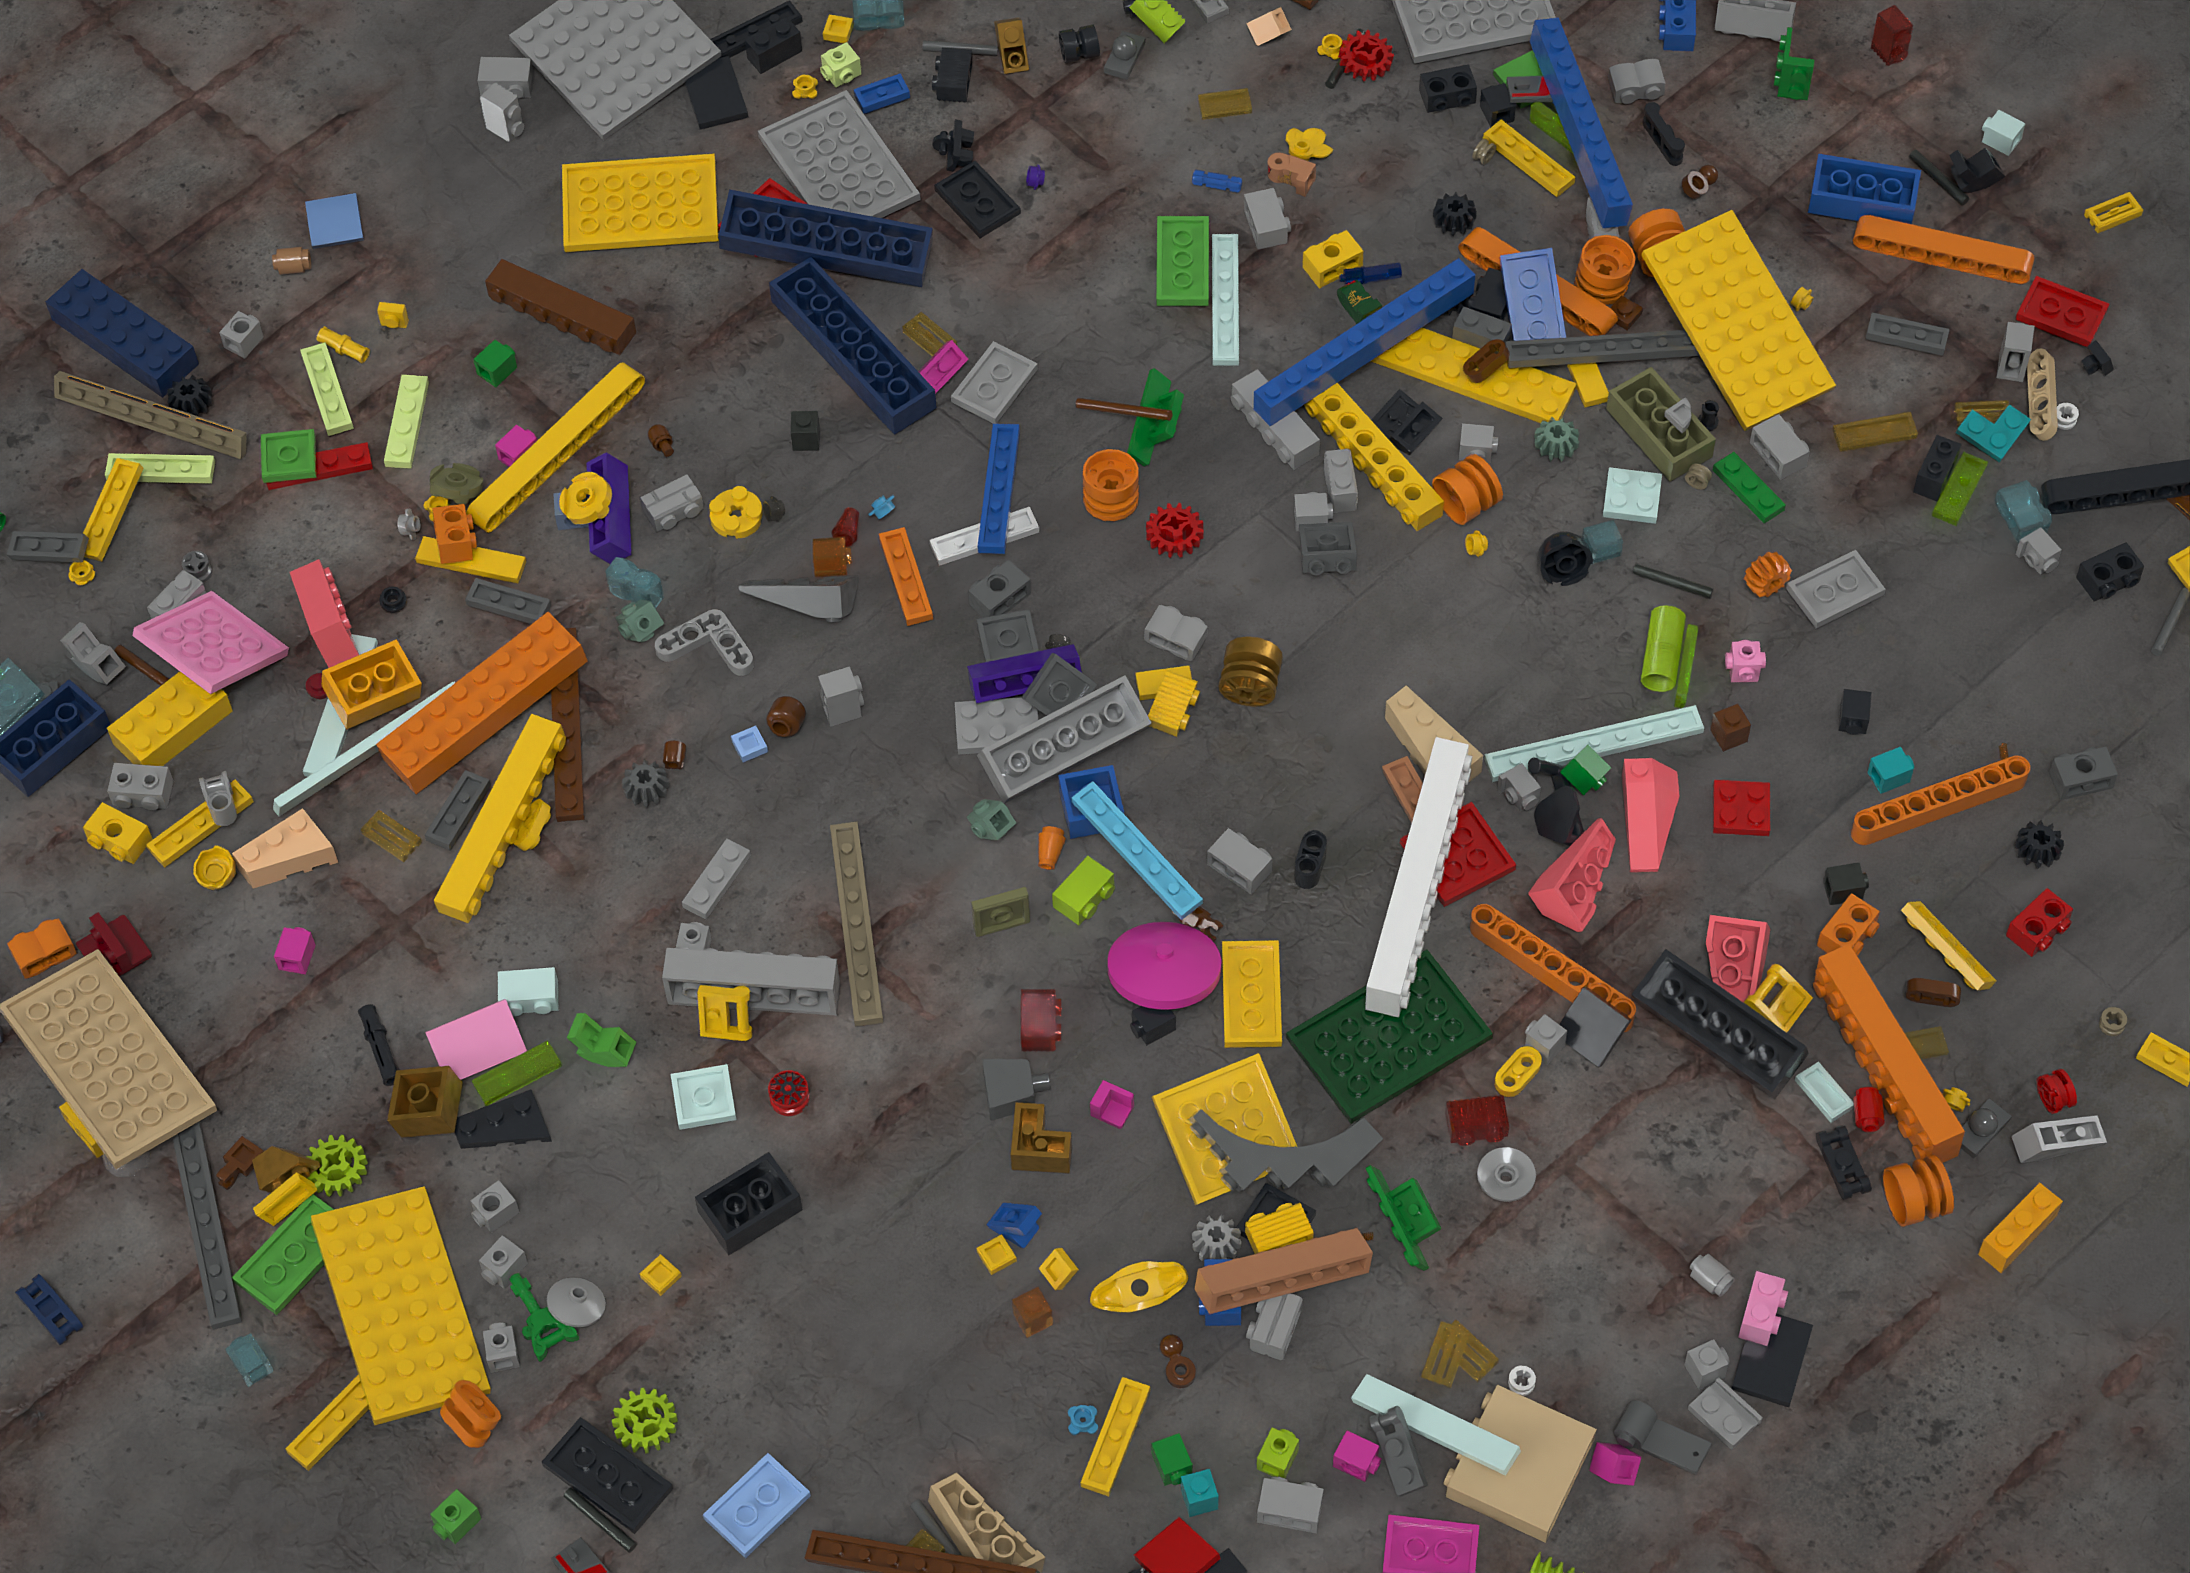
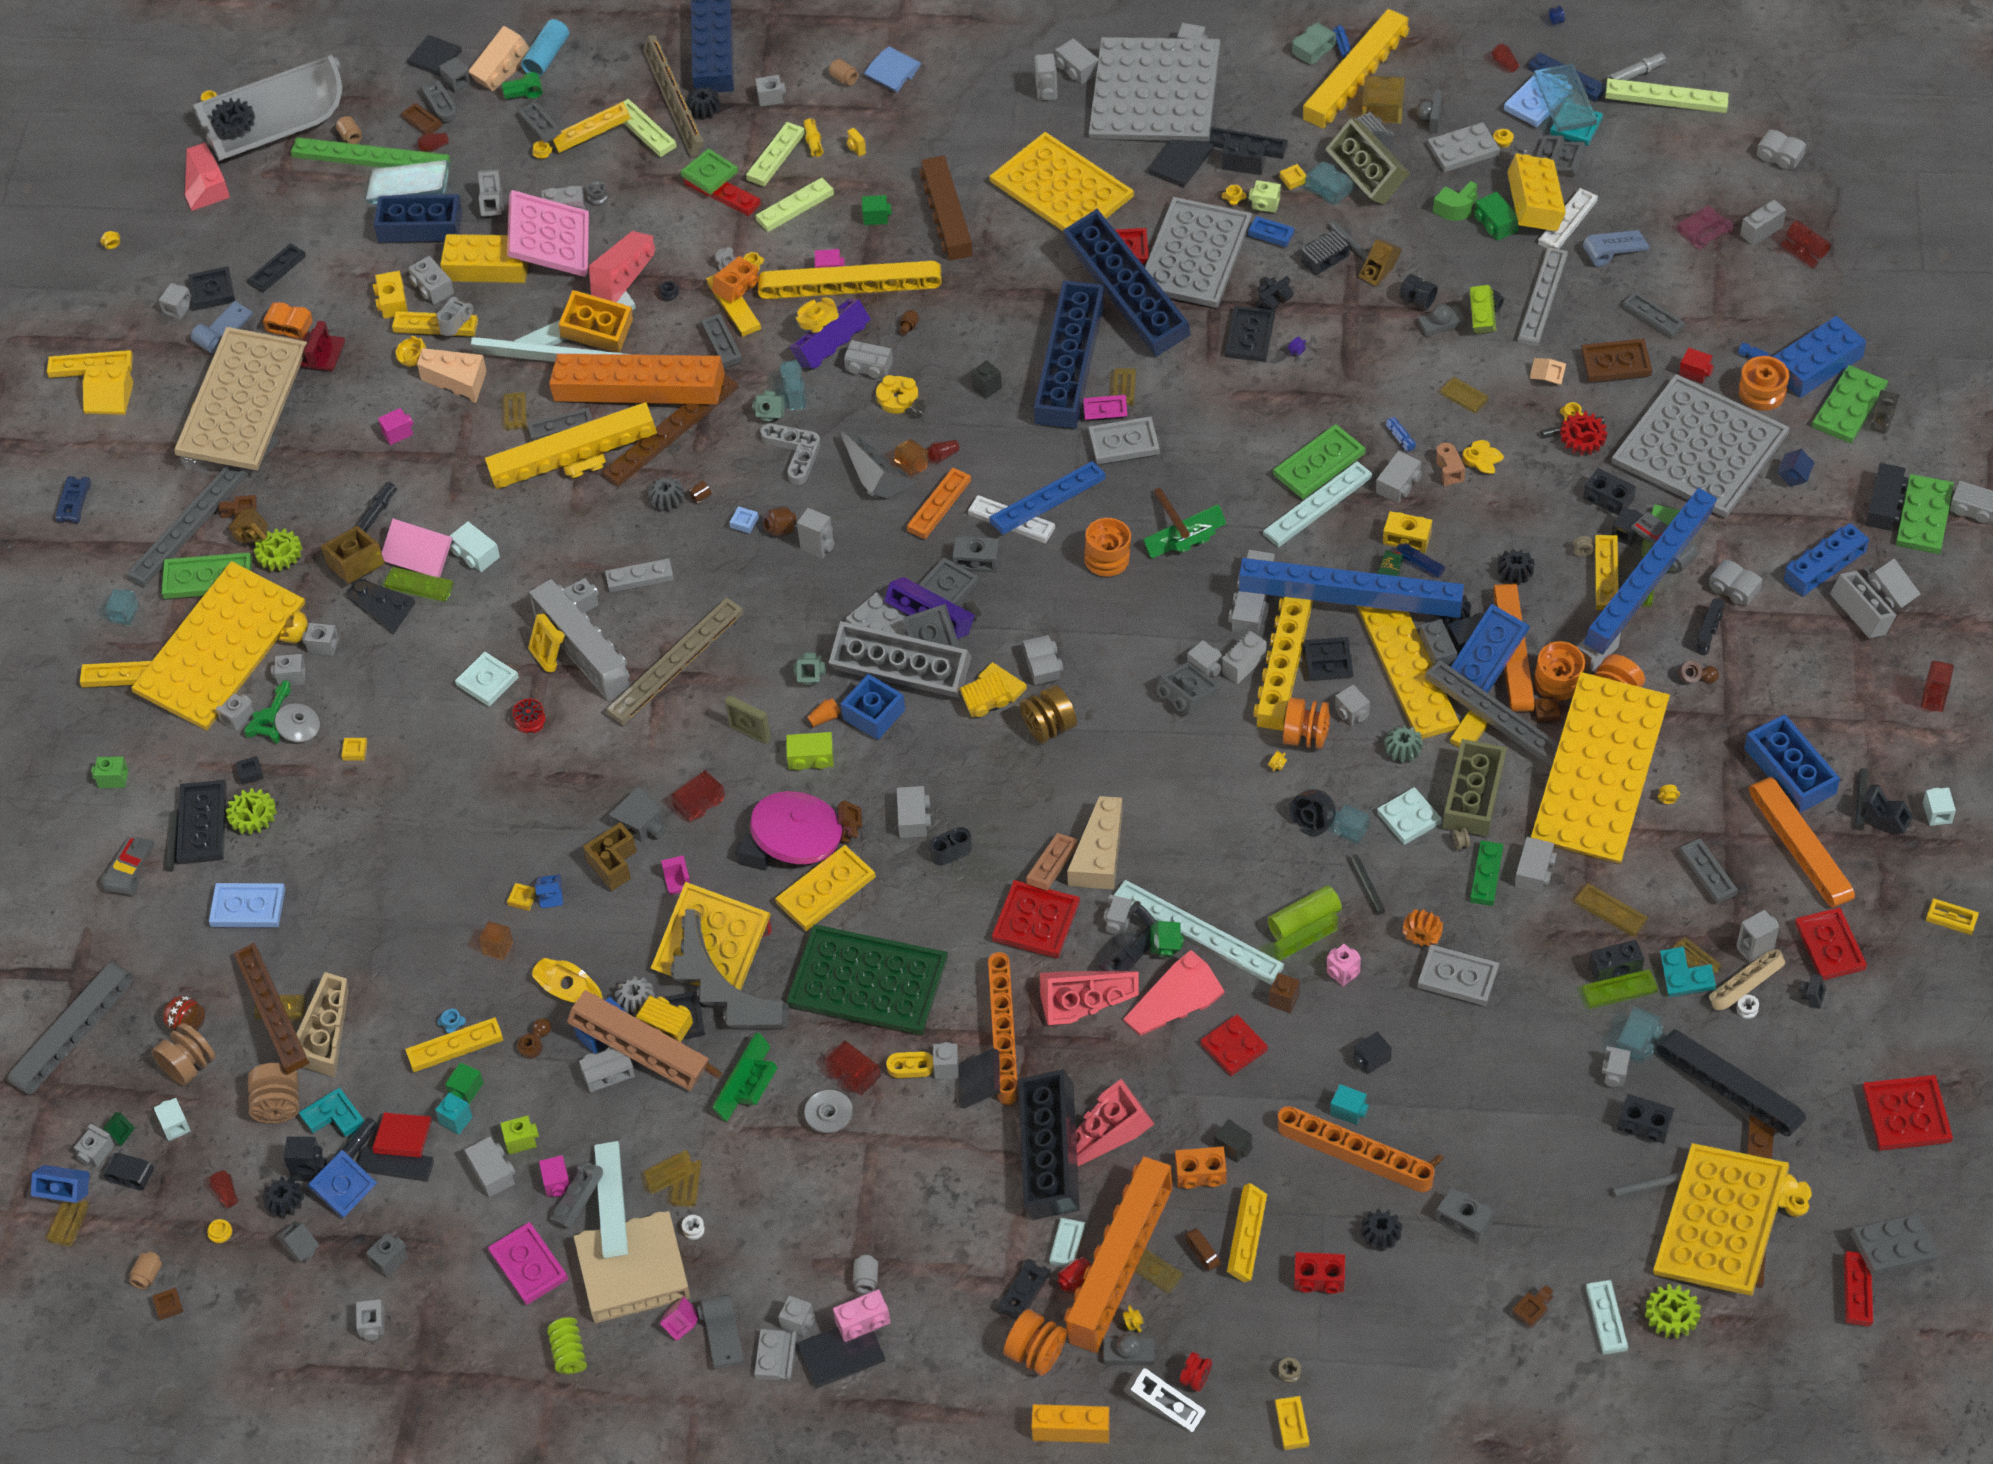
camera: 50 degrees right, 5 degrees down
yellow tile [253,1172,317,1226] -> none
olive plate [429,463,483,504] -> none
orange brick [440,1380,501,1448] -> none
bright green brick [567,1013,636,1067] -> none
black brick [695,1152,803,1256] -> none
dark azure plate [868,495,895,519] -> none
yellow plate [1039,1248,1079,1290] -> none
medium azure plate [1072,781,1203,920] -> none
red gear [1146,503,1204,558] -> none
white brick [1366,737,1472,1017] -> none
reddish brown beam [1463,339,1510,383] -> none
light grey tile [1664,398,1691,433] -> none
black pin [1698,400,1719,432] -> none
yellow plate [1743,964,1813,1033] -> none
green bracket [1774,27,1814,100] -> none
none -> black plate [236,756,264,784]
none -> yellow hair [279,611,308,644]

